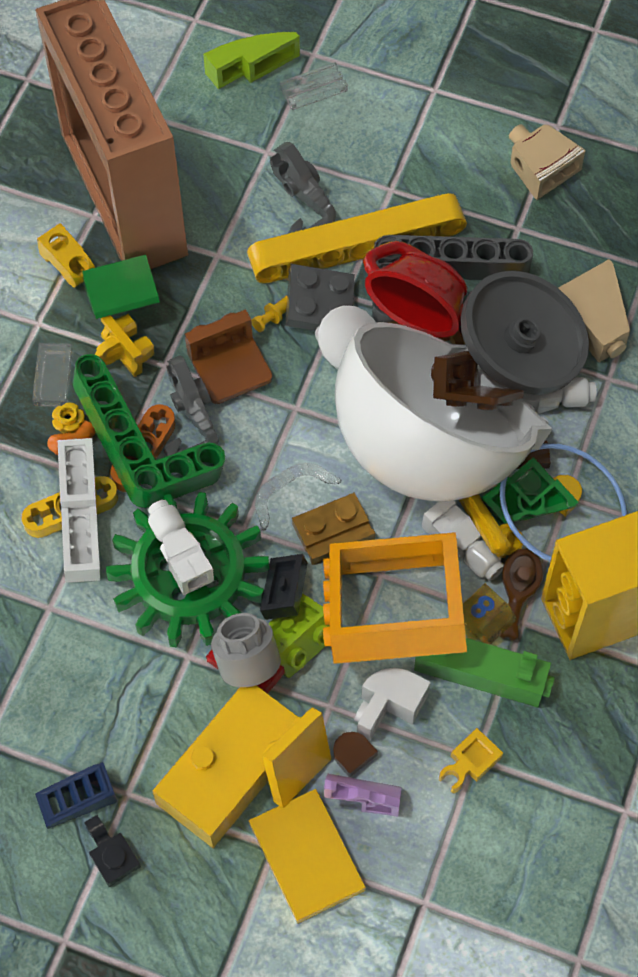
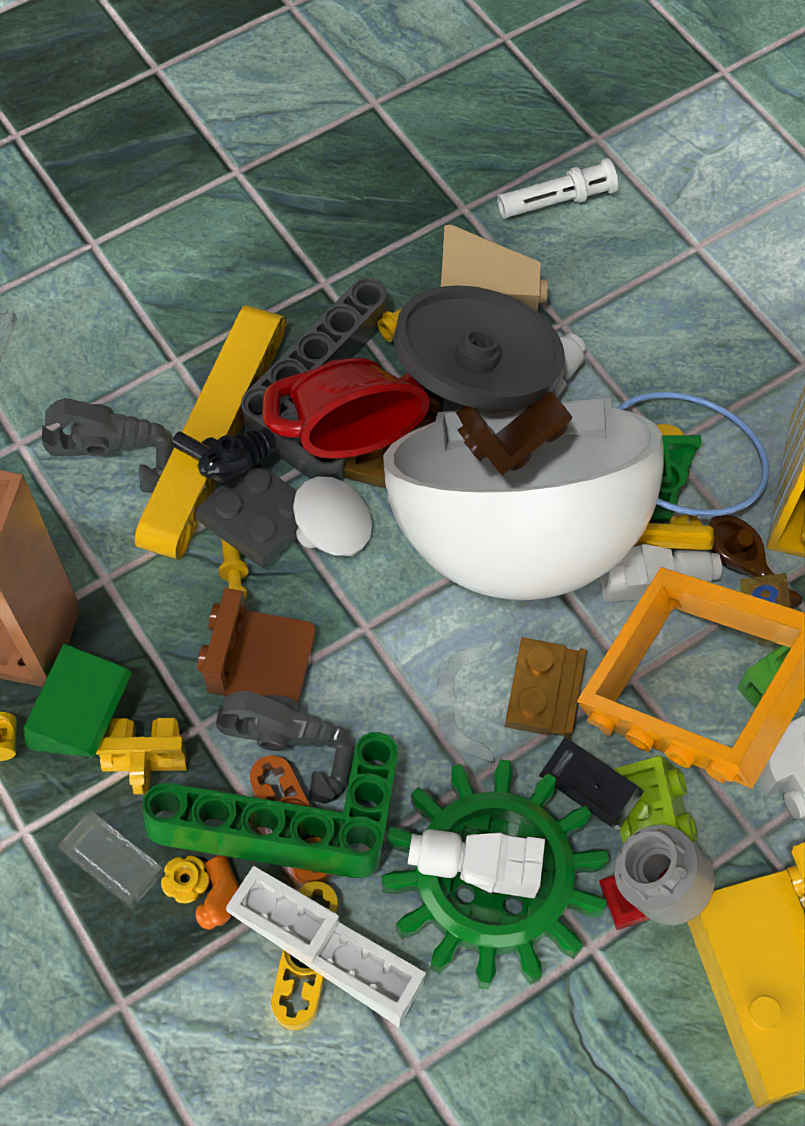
camera: 55 degrees left, 0 degrees up
tan torso [509,124,585,200] -> none
none -> black piece [171,428,276,484]

